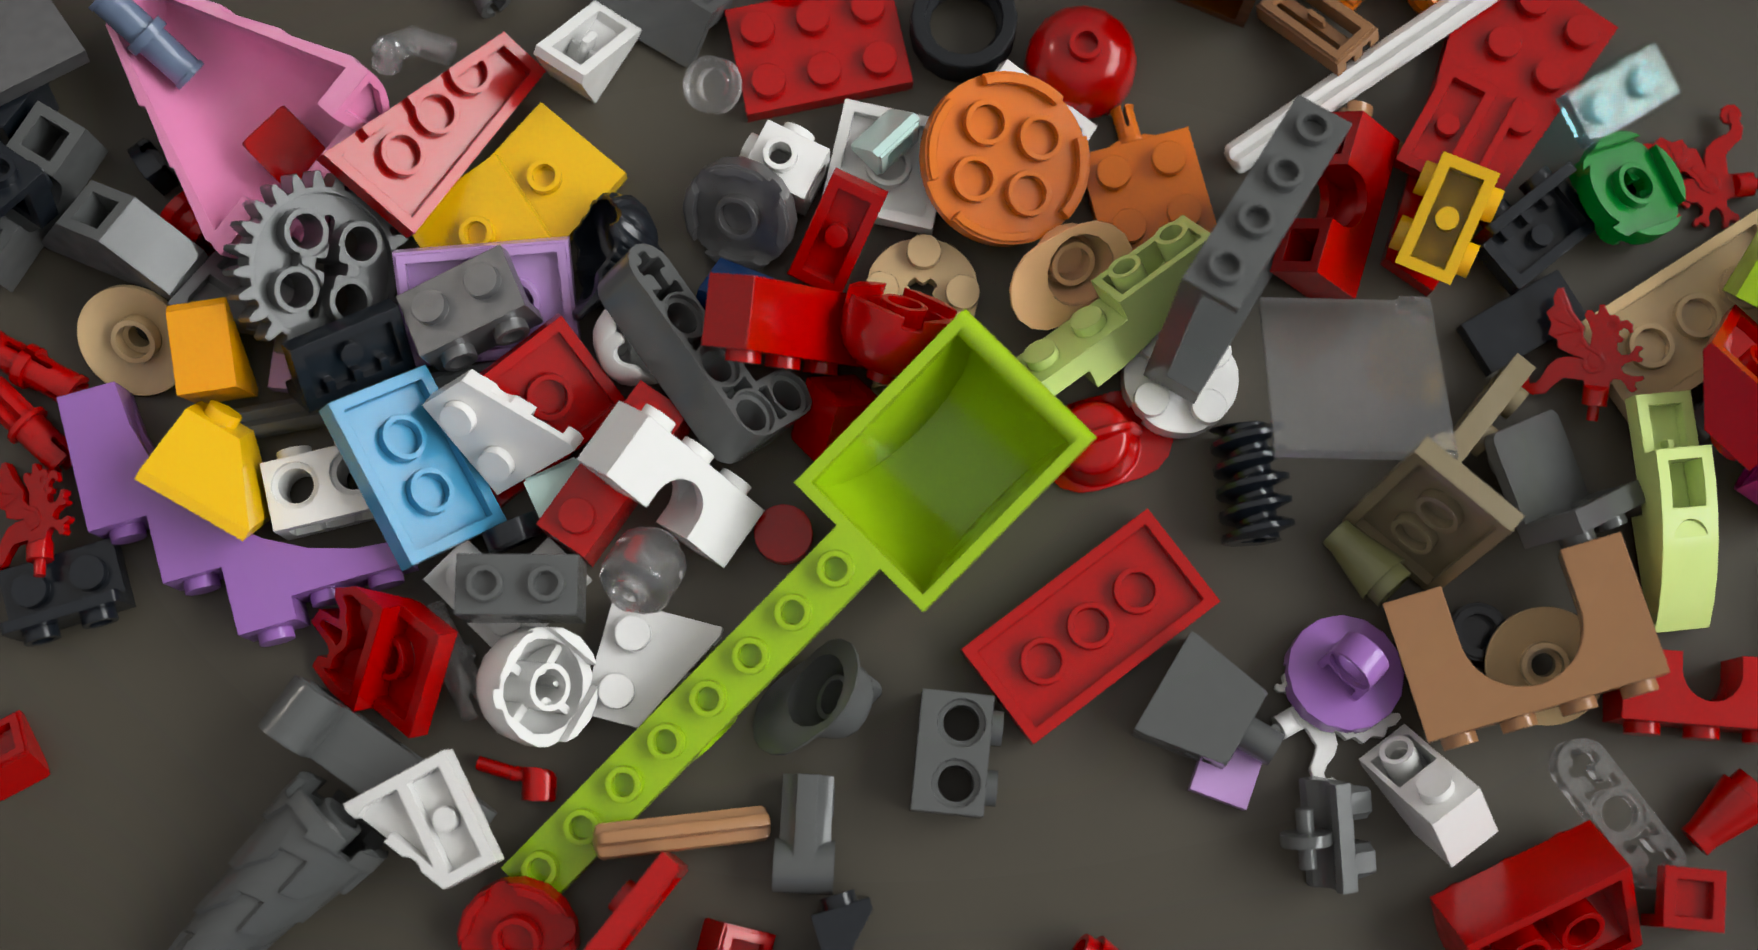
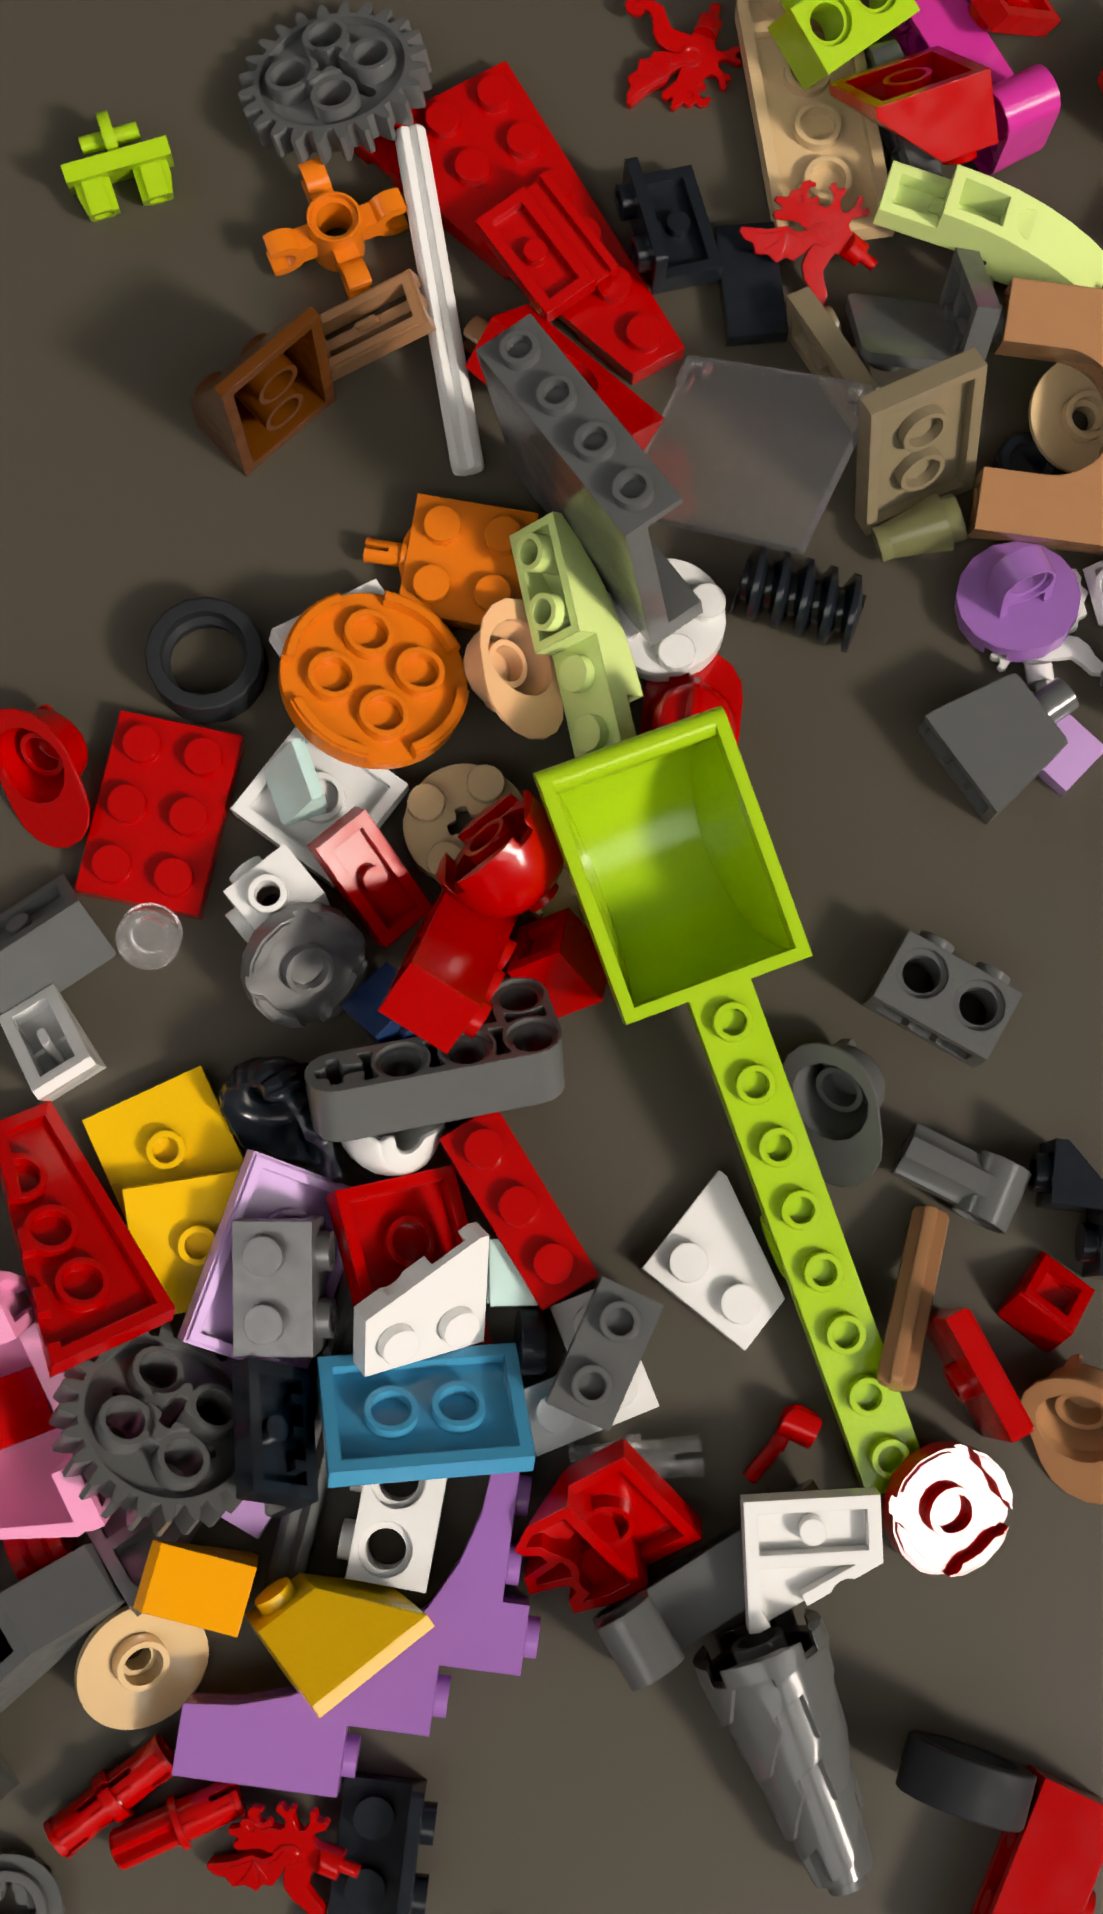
camera: 70 degrees left, 0 degrees up
white cylinder [476,626,599,747] -> none
white arch [576,401,765,568] -> none
clear head [599,527,687,615] -> none
red tile [754,504,813,565] -> none
red plate [960,508,1221,746] -> none
red cylinder [1023,5,1137,120] -> none
yellow brick [1389,151,1505,285] -> none
clear light blue plate [1555,42,1680,149] -> none
green plate [1569,131,1686,245] -> none

